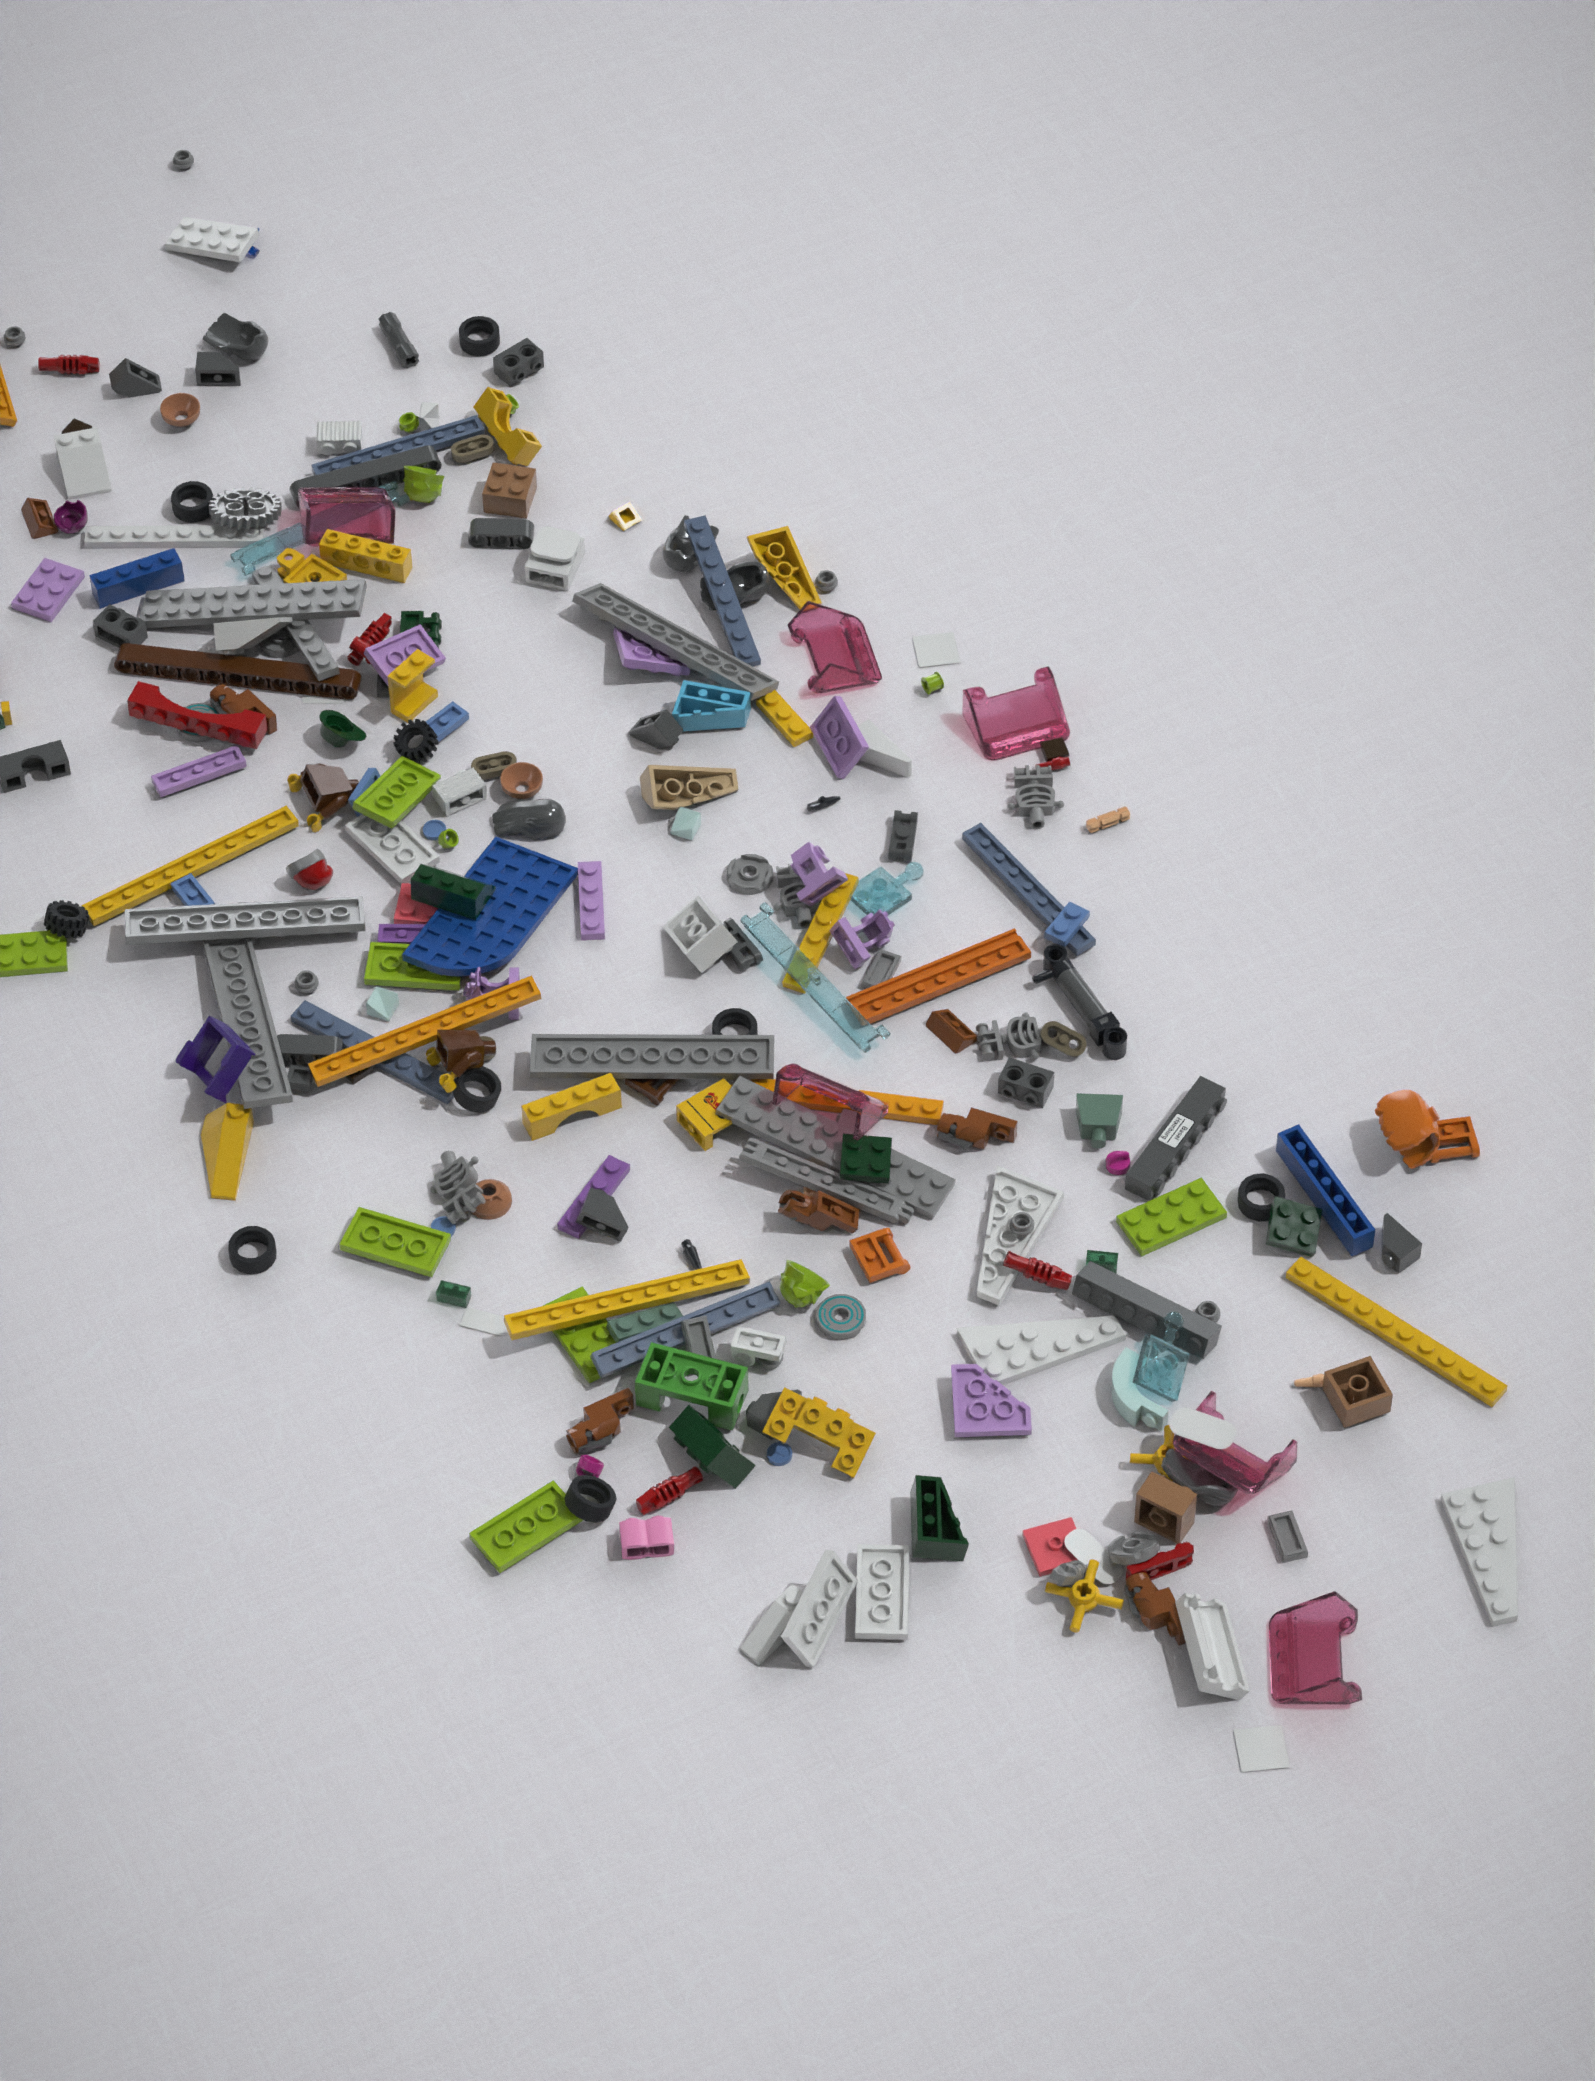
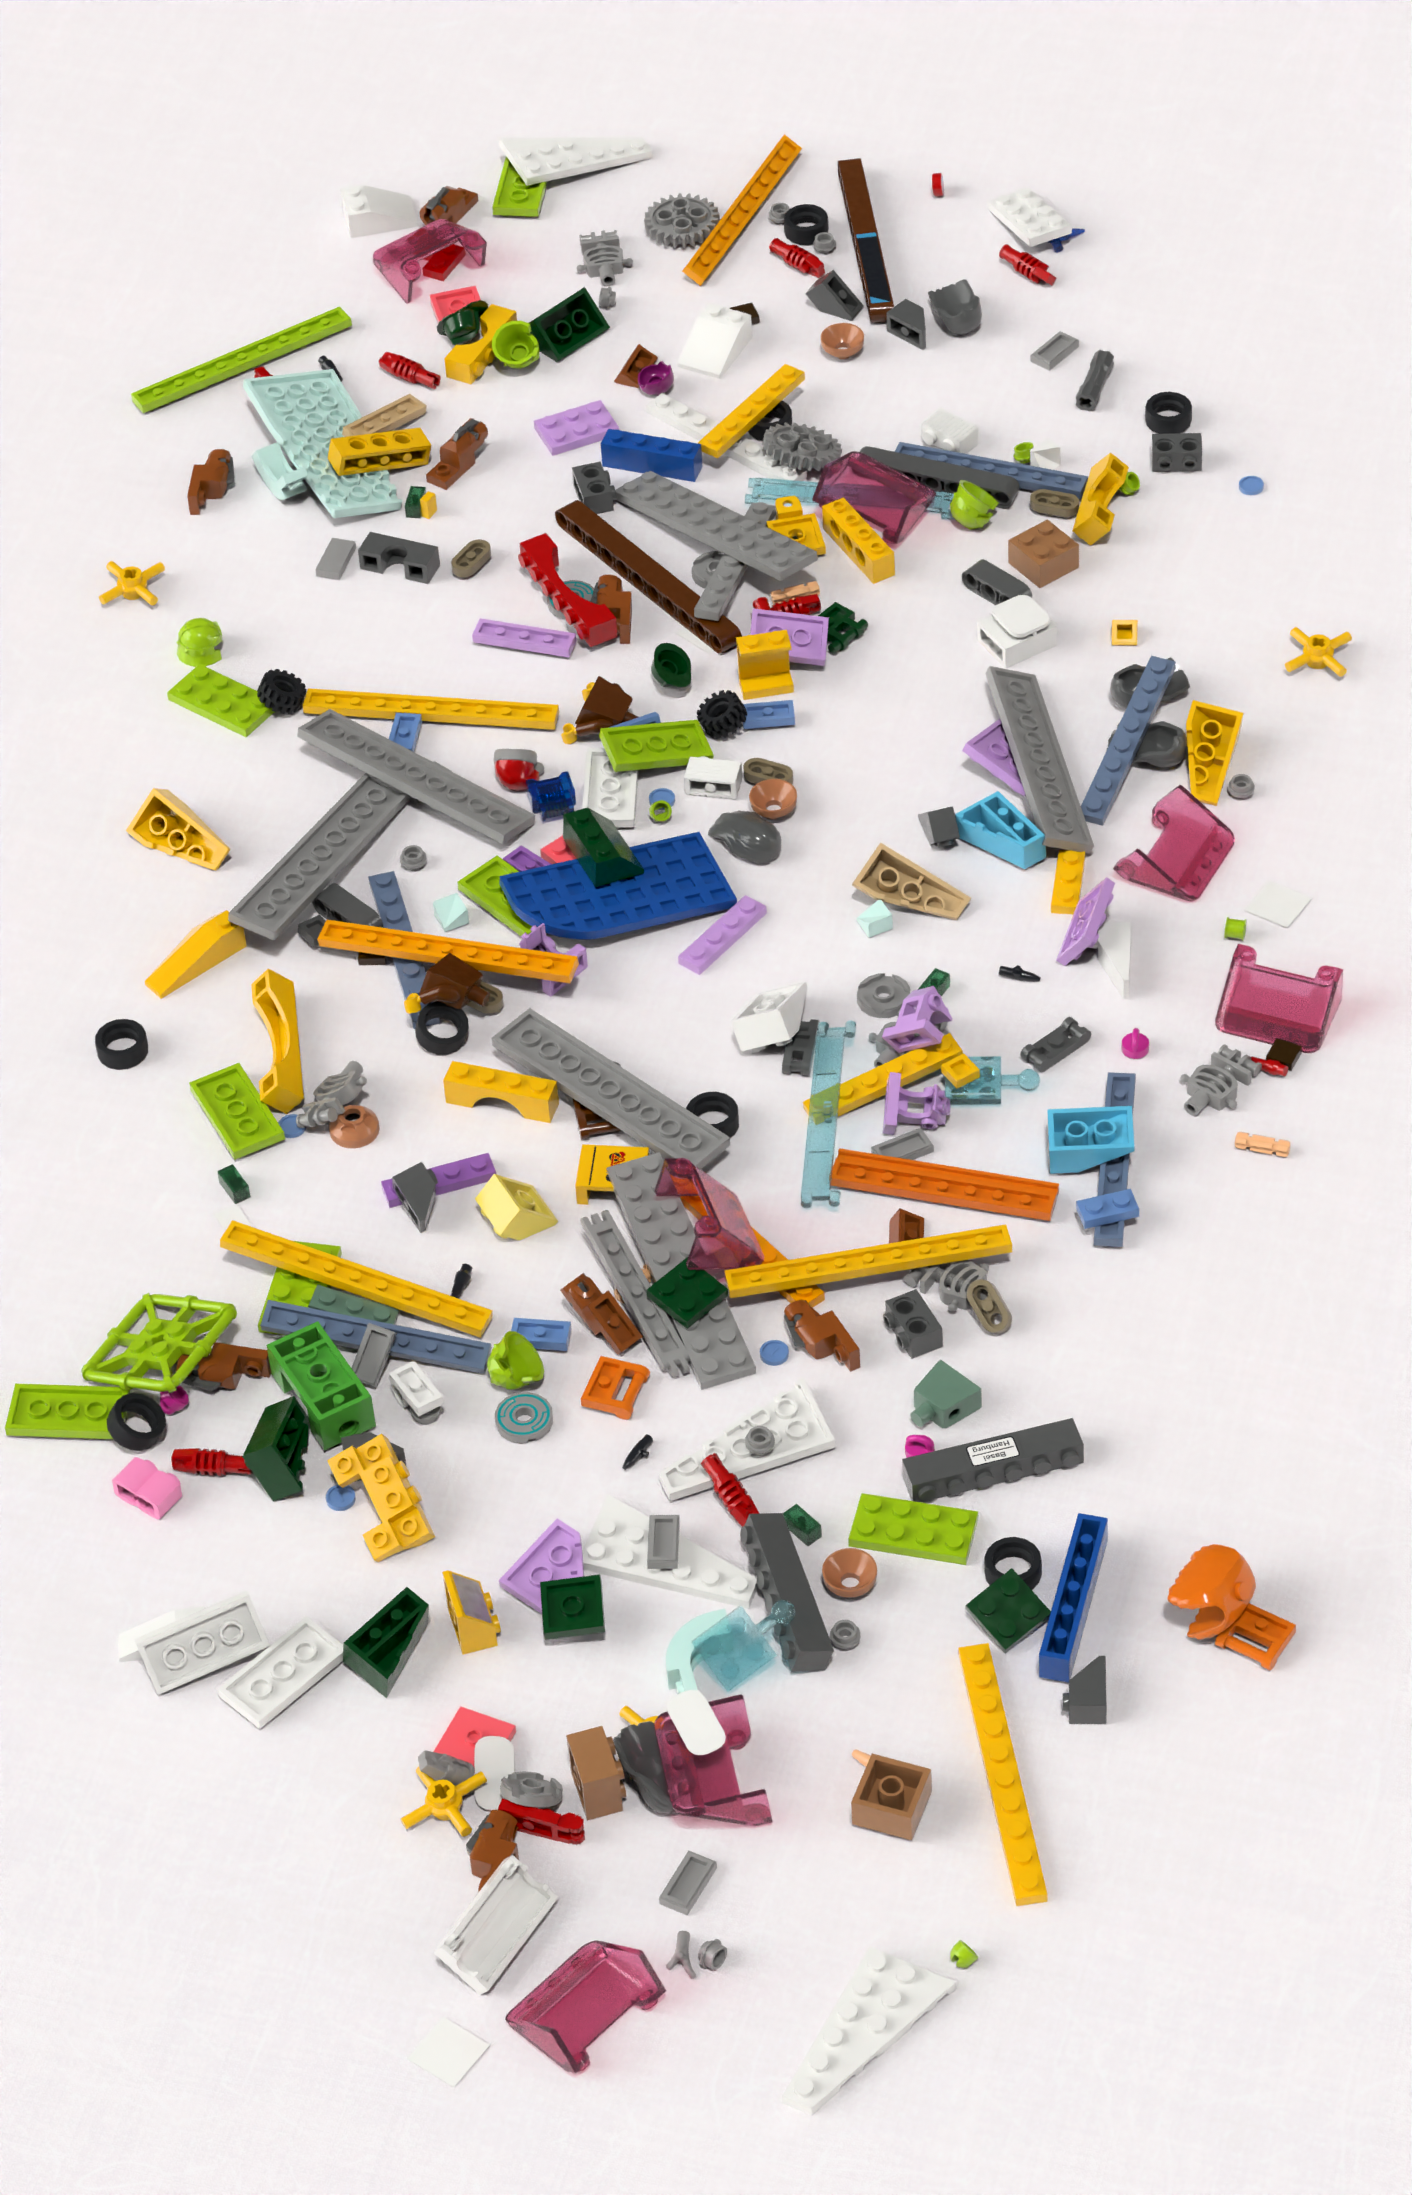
camera: 45 degrees right, 5 degrees down
light grey plate [173,150,194,169] -> none
dark purple piece [176,1015,256,1103] -> none
white slope [213,617,293,655] -> none
piece [1032,944,1127,1060] -> none
none -> lime plate [81,1293,237,1393]
none -> yellow wedge [126,788,230,870]
none -> yellow arch [251,969,304,1114]
none -> yellow slope [442,1570,501,1655]
none -> dark tan plate [451,539,491,578]
none -> light yellow slope [475,1174,558,1241]
none -> medium blue plate [511,1318,571,1351]
none -> clear blue piece [526,771,576,821]
none -> dark green plate [540,1574,605,1640]
none -> black helmet [622,1434,653,1470]
none -> light grey tile [647,1515,680,1569]
none -> light grey bar [666,1931,696,1979]
none -> yellow plate [698,364,805,458]
none -> light grey plate [698,1939,727,1970]
none -> yellow plate [724,1224,1012,1299]
none -> medium blue piece [760,1340,789,1366]
none -> light nougat axle [771,581,820,605]
none -> black tyre [784,204,829,245]
none -> light grey plate [813,232,836,254]
none -> nougat piece [822,1548,877,1598]
none -> reddish brown beam [837,158,894,323]
none -> clear green piece [918,968,950,996]
none -> red tile [932,172,944,197]
none -> yellow plate [941,1053,980,1089]
none -> lime hinge [950,1940,979,1968]
none -> red hinge [999,244,1057,286]
none -> light grey tile [1030,331,1079,371]
none -> medium azure slope [1047,1106,1135,1174]
none -> dark pink tile [1122,1028,1149,1059]
none -> medium blue piece [1239,476,1264,495]
none -> yellow bar [1285,627,1352,677]

